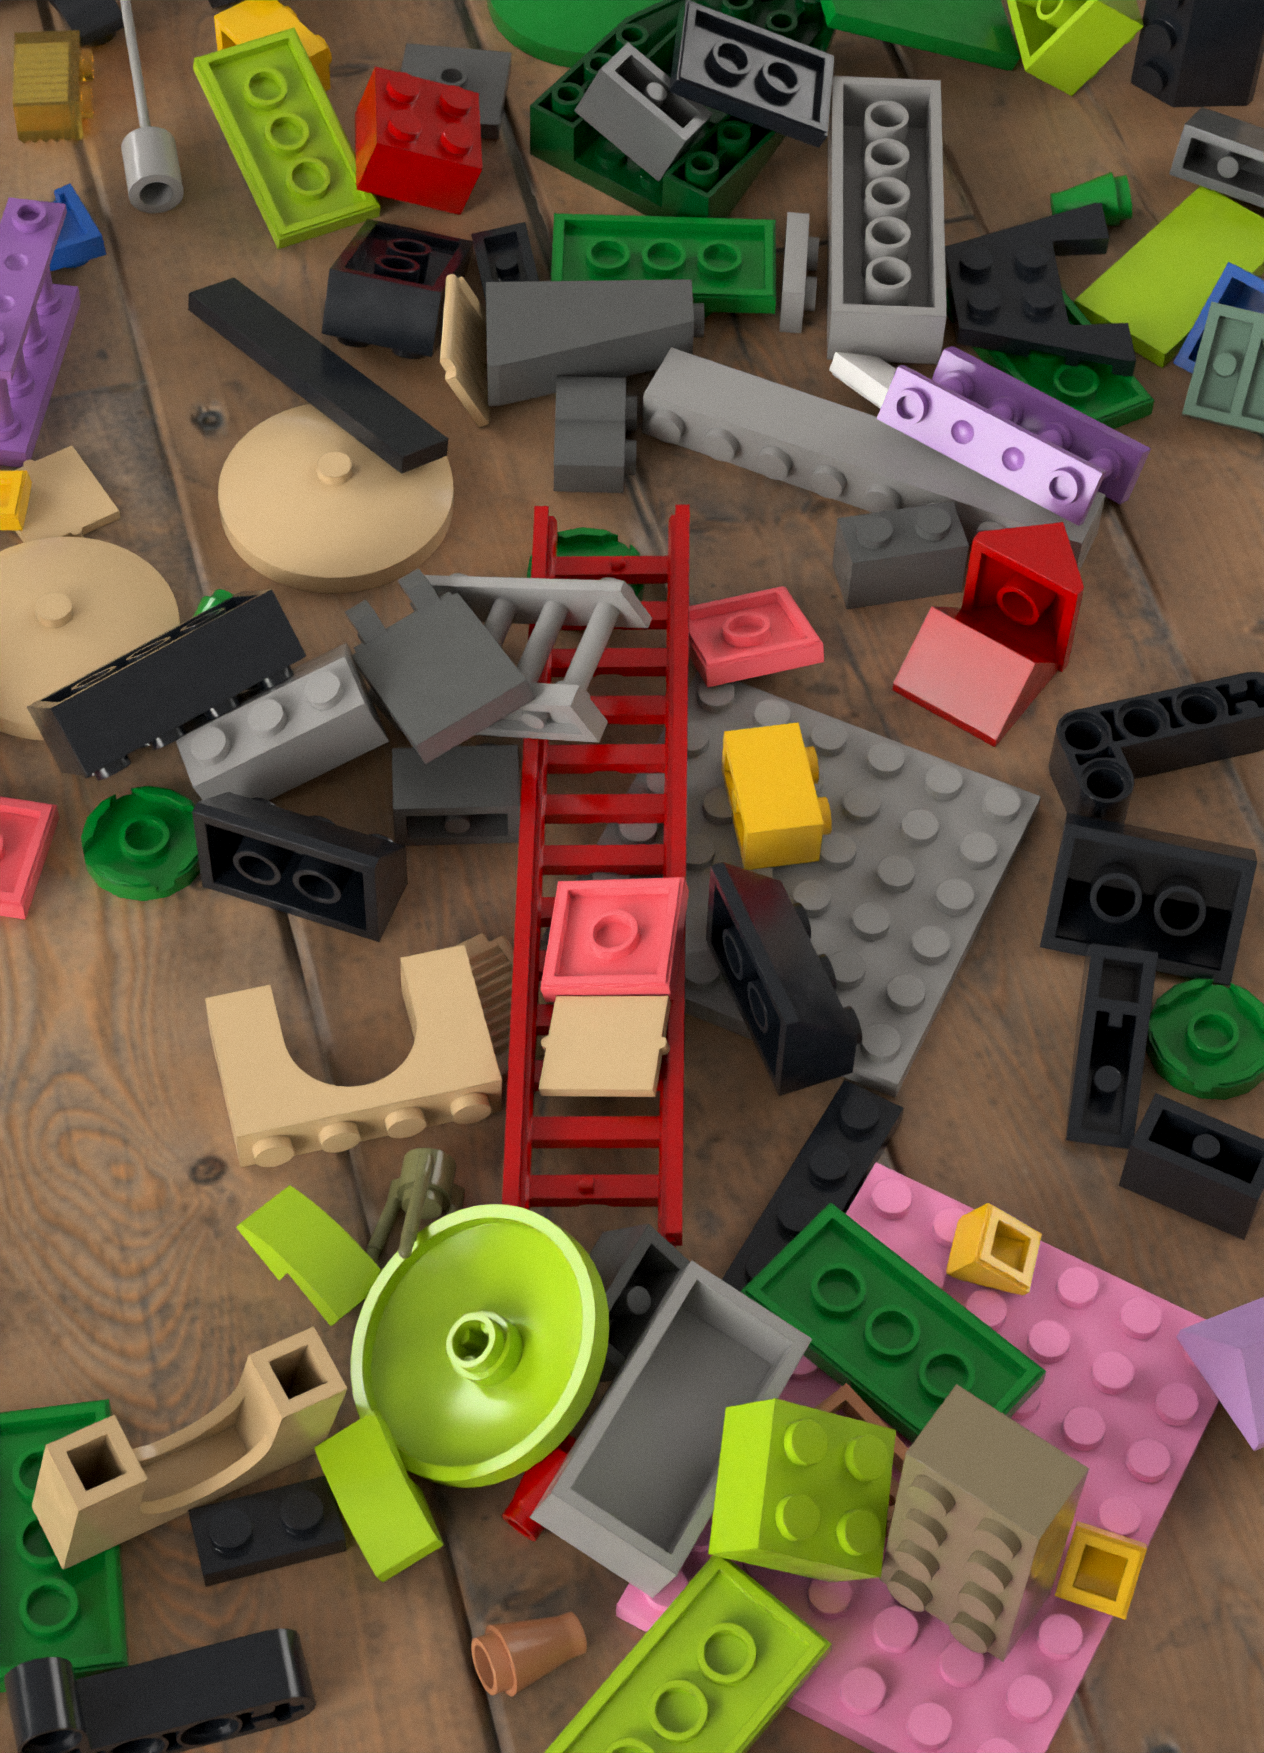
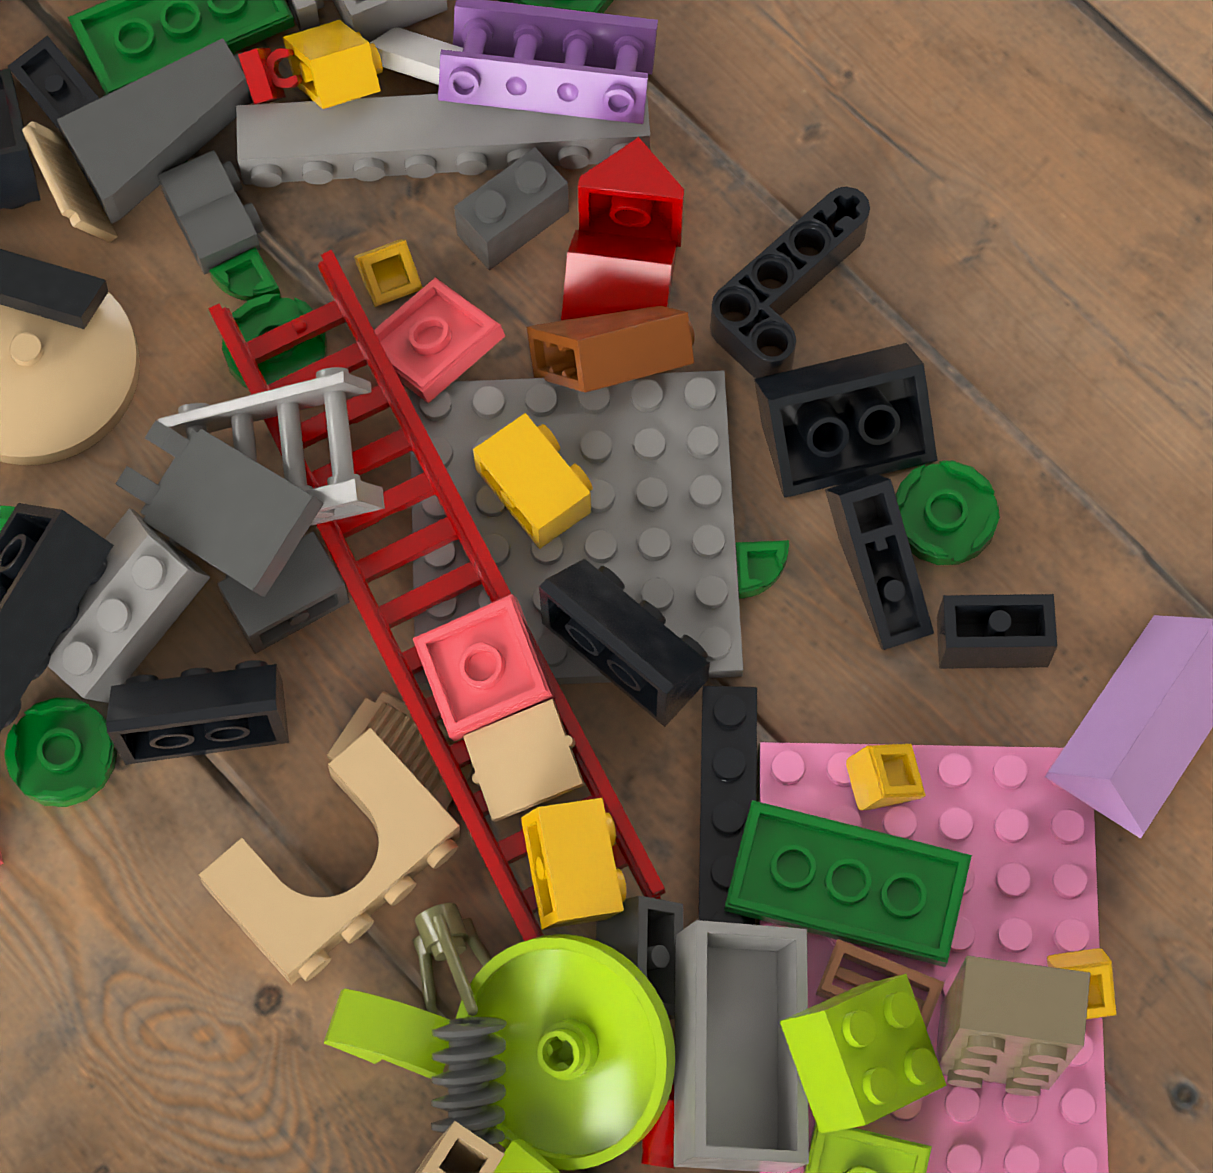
camera: 25 degrees left, 15 degrees up
none -> green tile [209,247,281,301]
none -> red tile [238,48,303,104]
none -> yellow brick [283,20,383,109]
none -> yellow slope [354,239,423,307]
none -> dark grey piece [431,1017,507,1144]
none -> yellow brick [521,798,627,930]
none -> dark orange slope [527,306,695,393]
none -> green tile [735,540,789,599]

